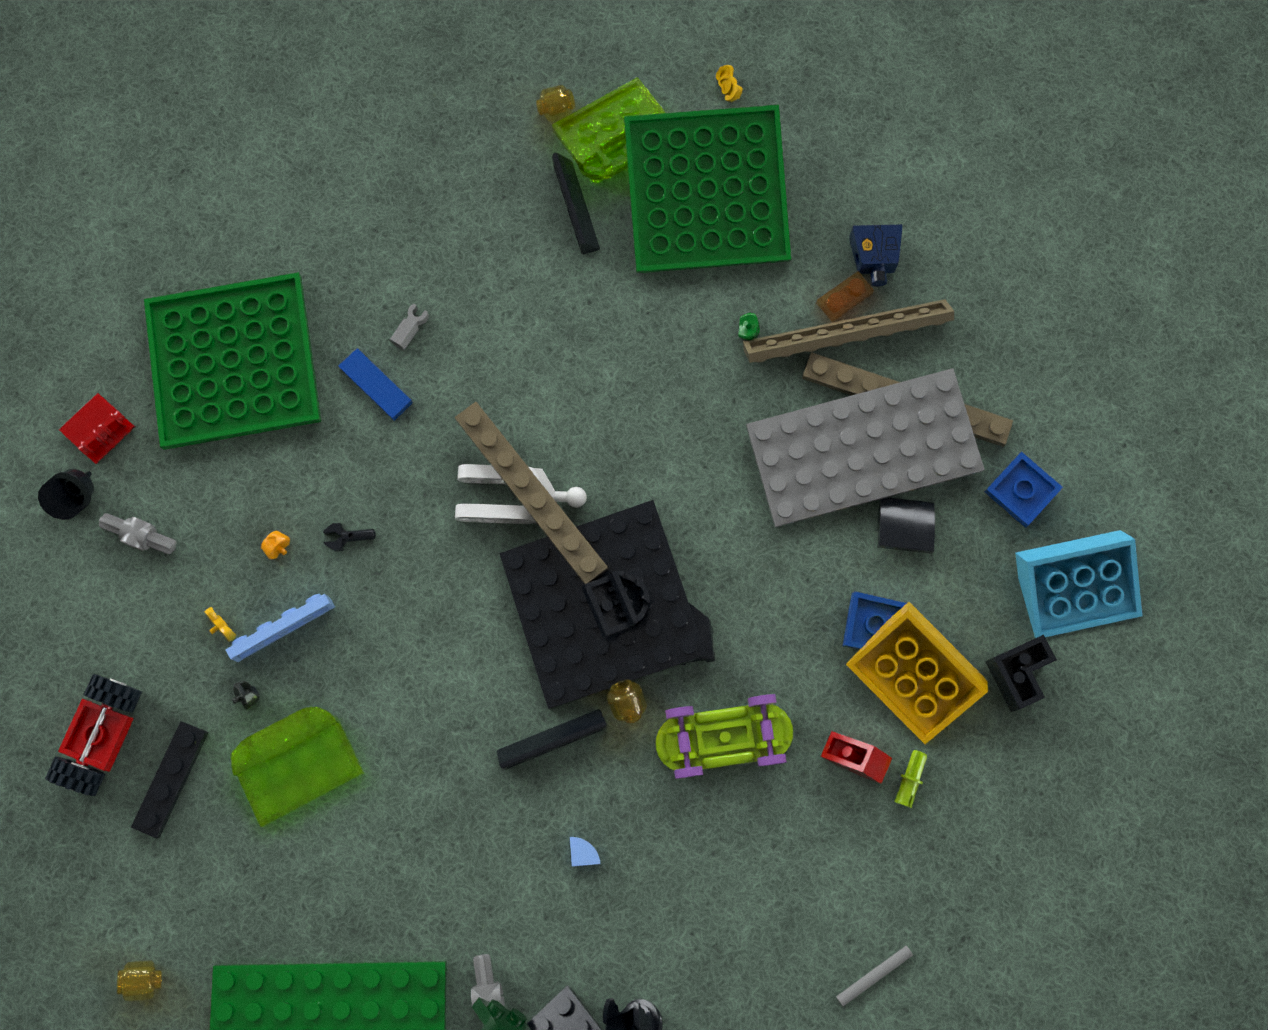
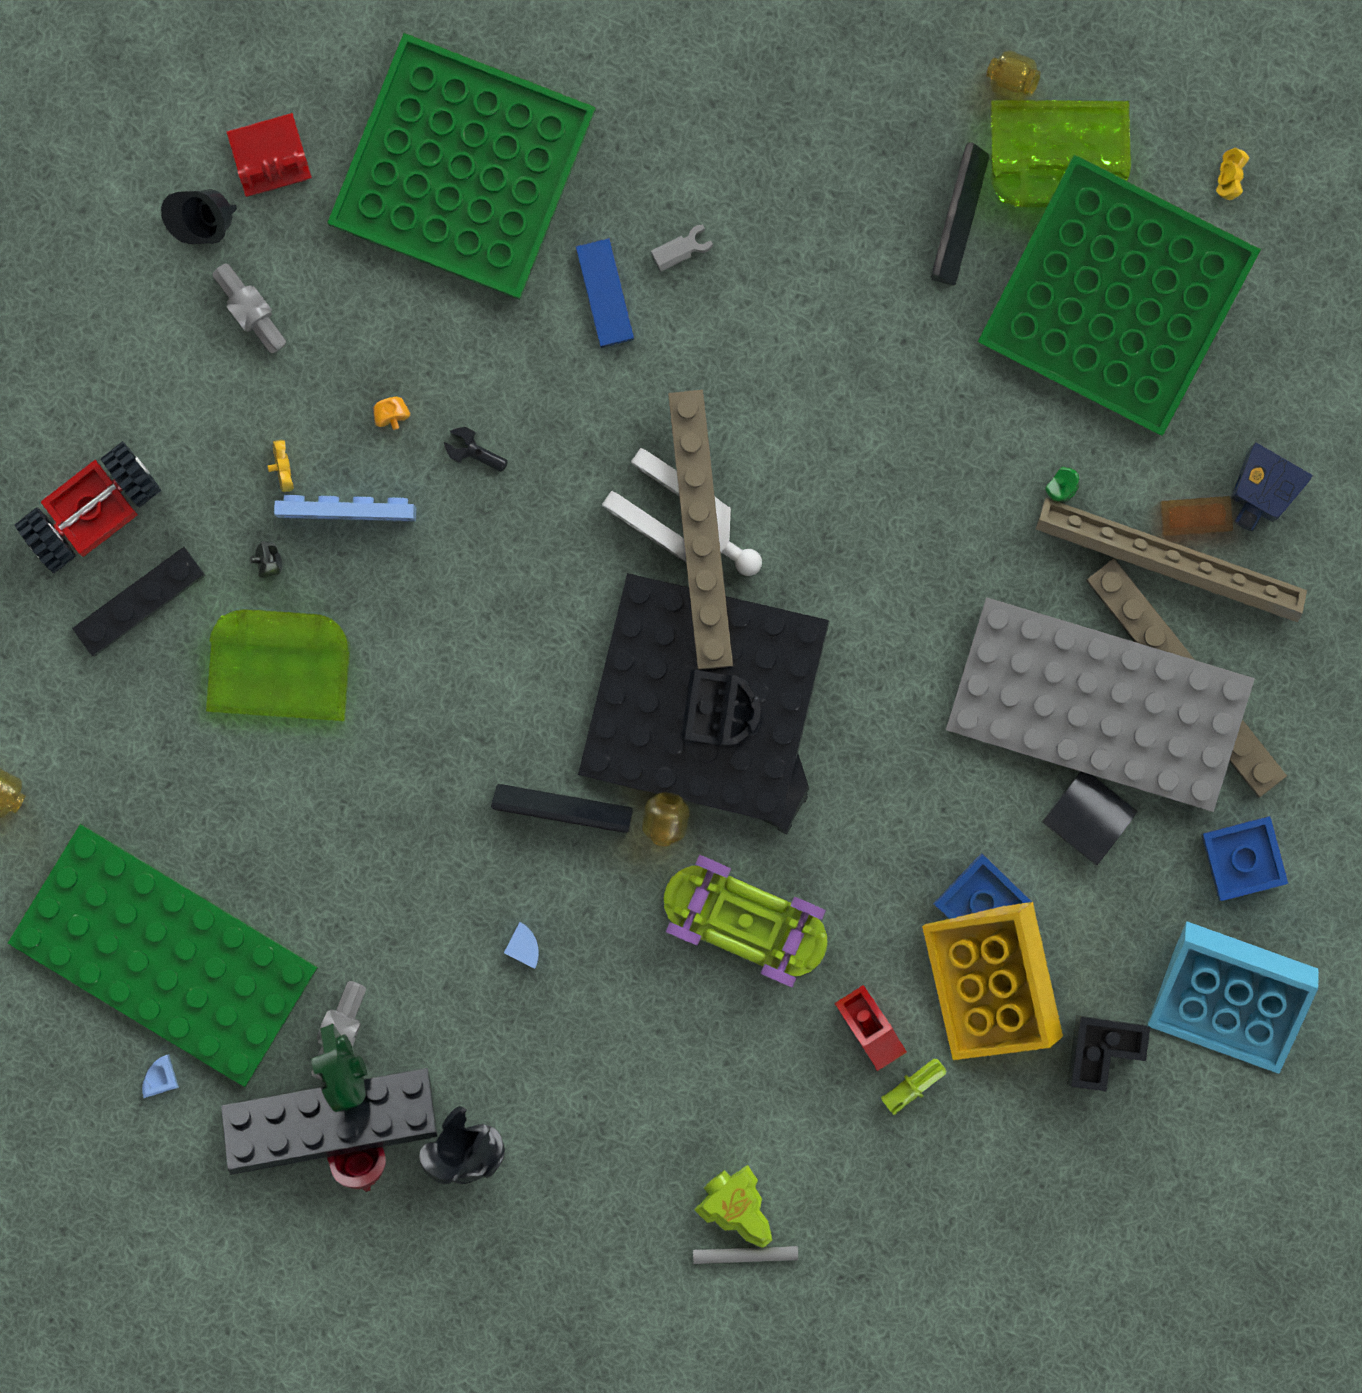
camera: 35 degrees right, 10 degrees up
none -> lime rock [694,1165,772,1248]

